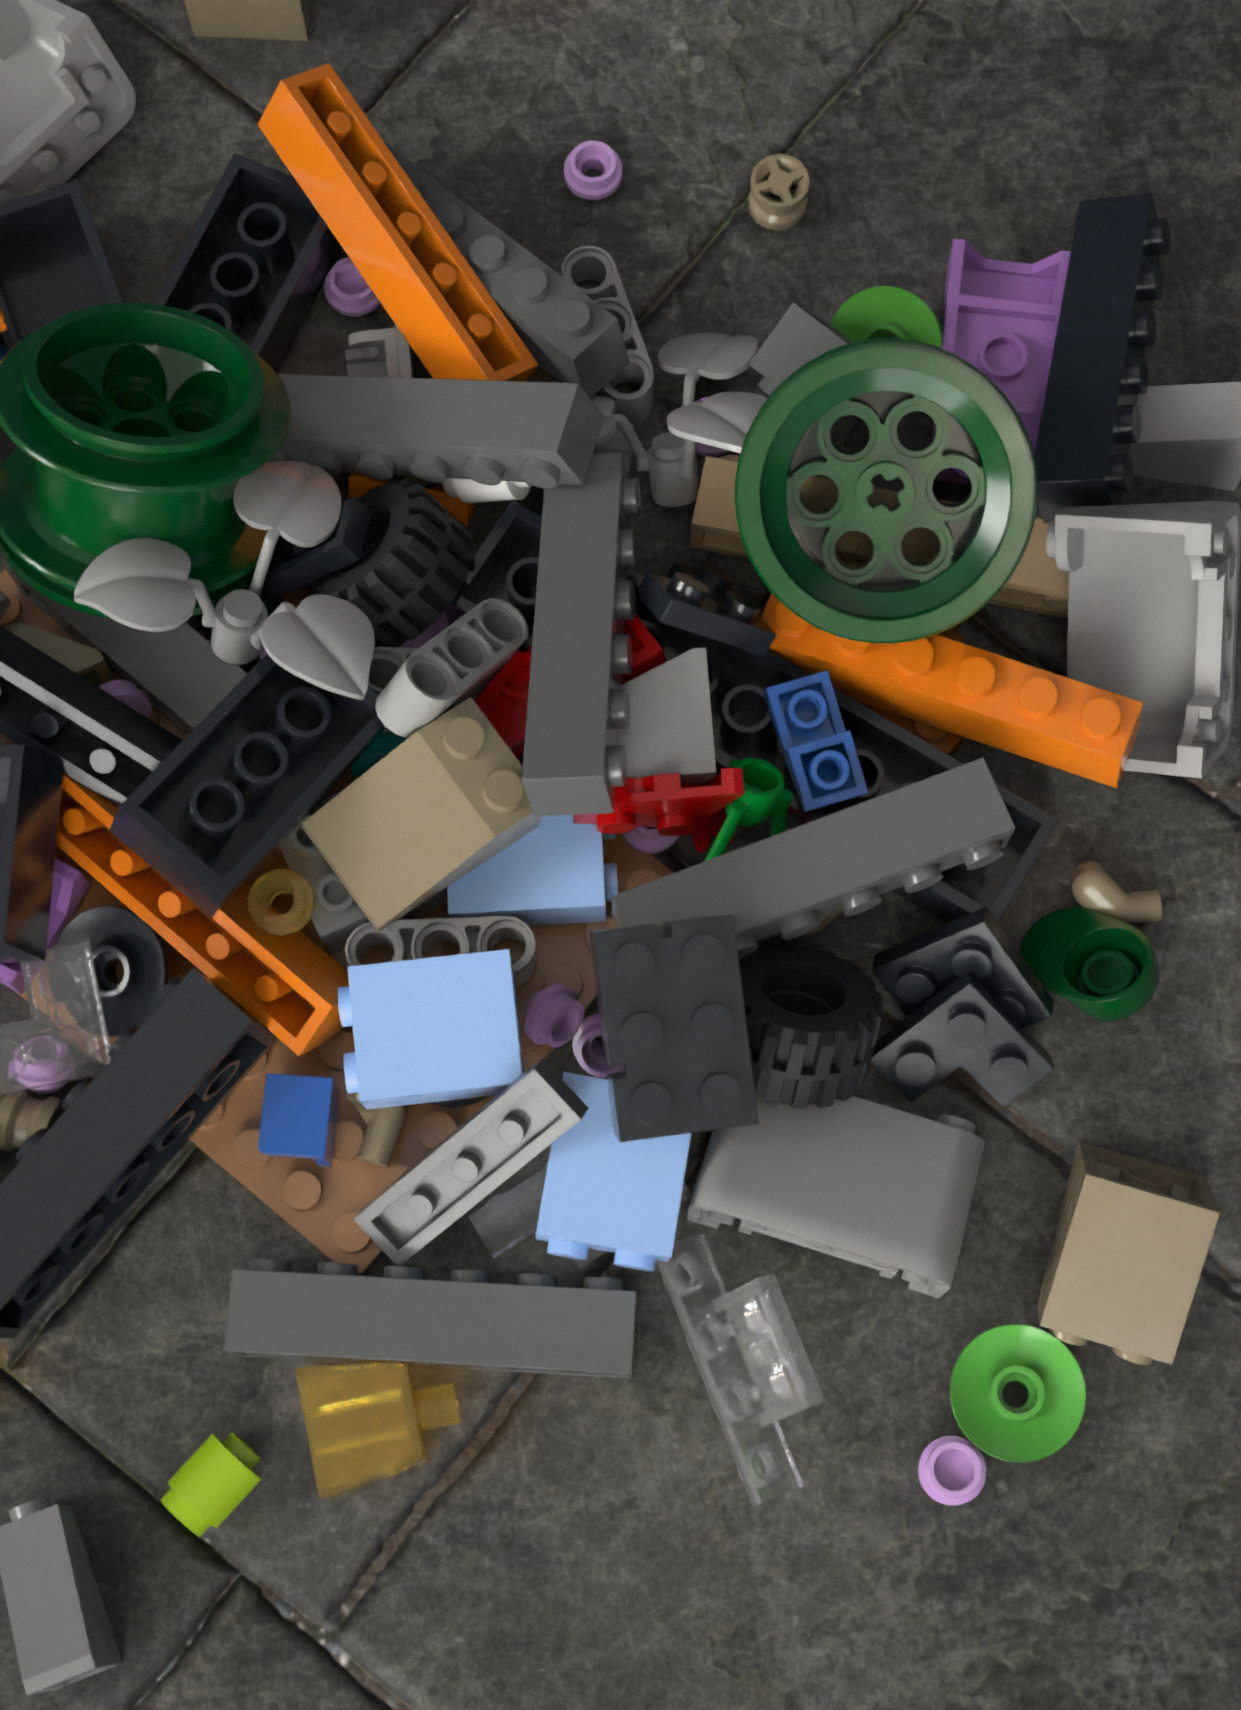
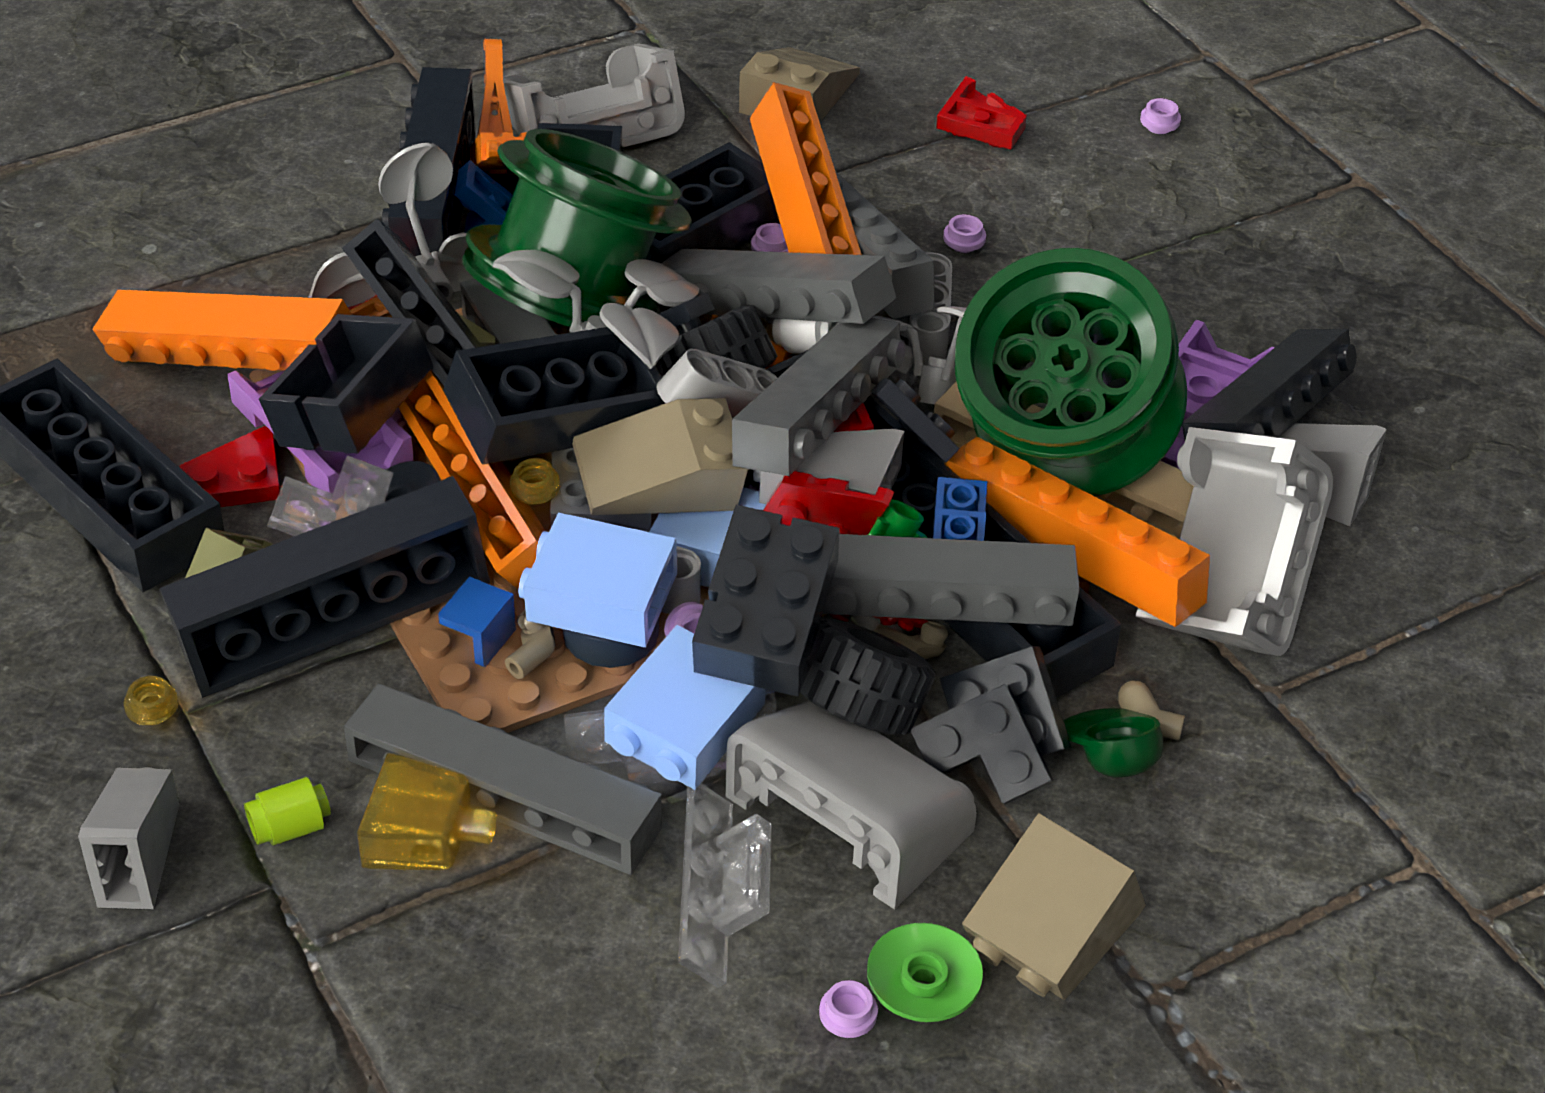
camera: 20 degrees right, 30 degrees down
plate [353,1058,589,1266] -> none

